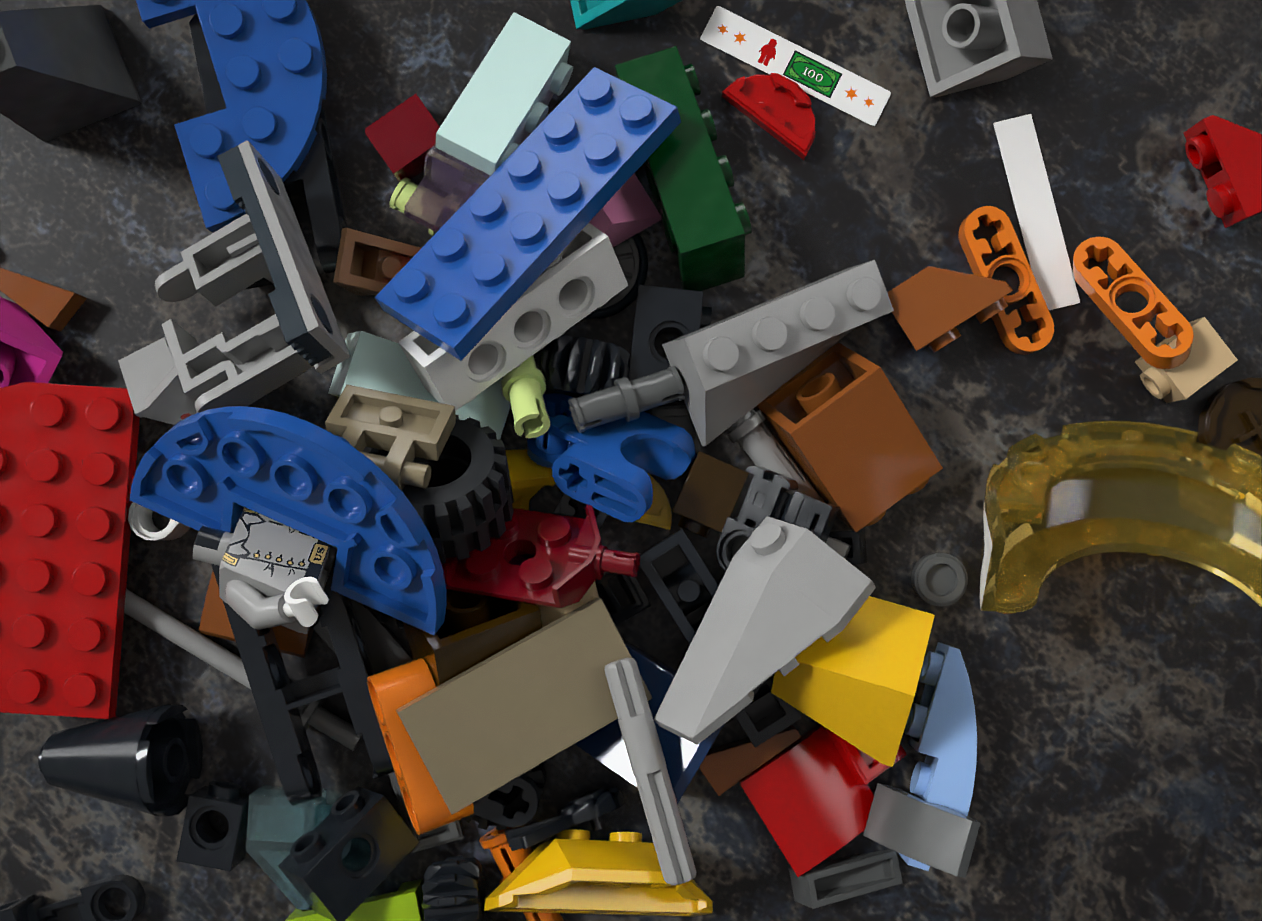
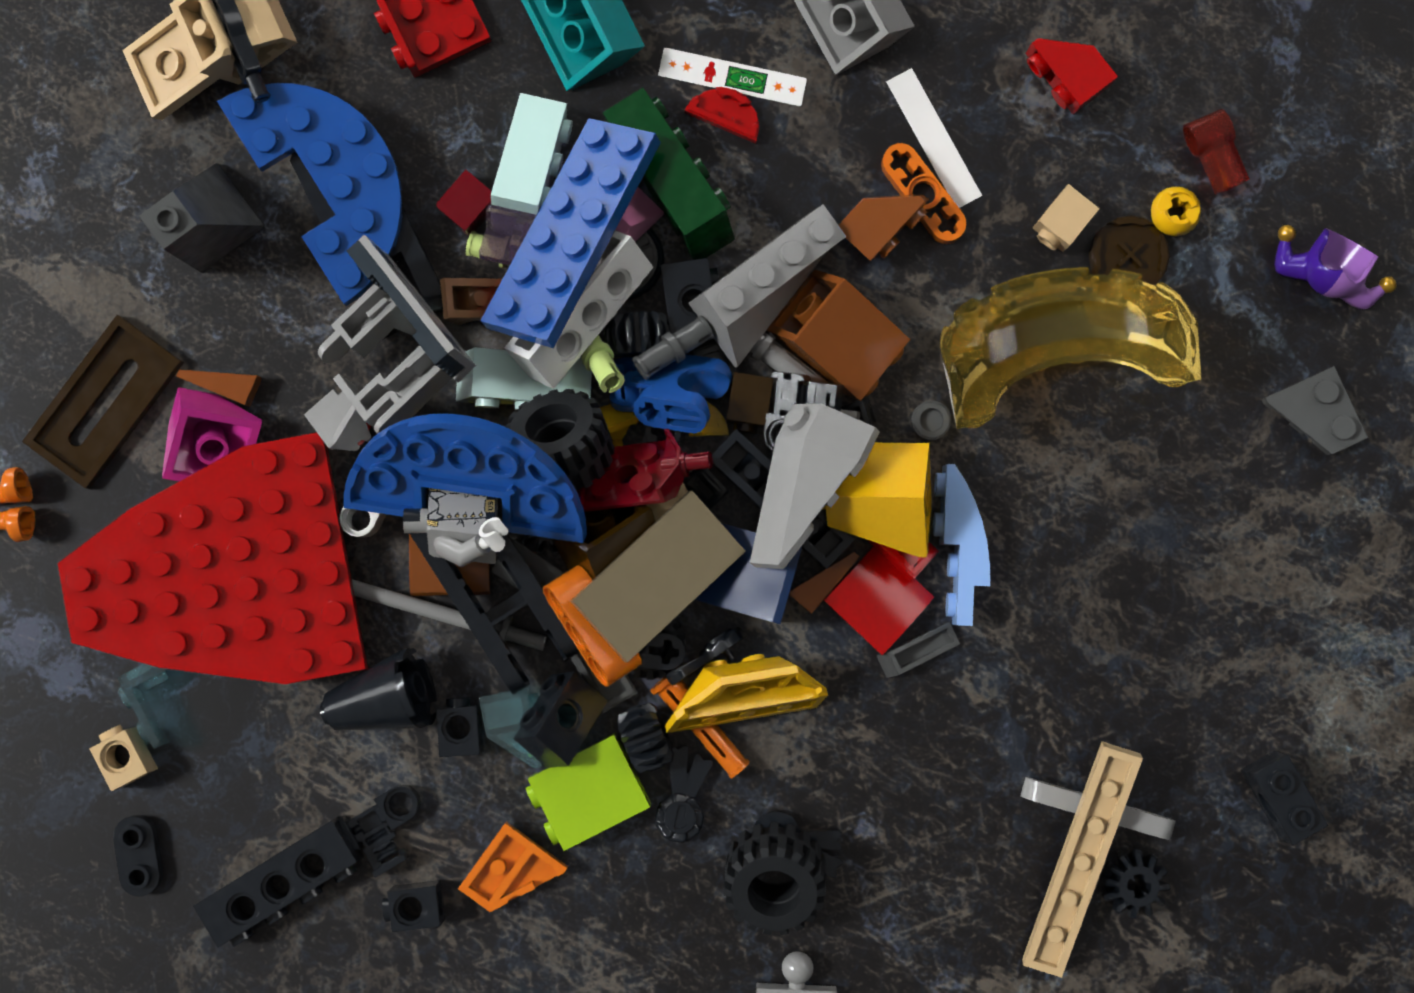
camera: 15 degrees left, 0 degrees up
dark tan plate [325,385,456,490] -> none
light grey axle [604,658,697,886] -> none
dark grey slope [863,783,980,878] -> none
orange beam [1073,237,1194,369] -> none

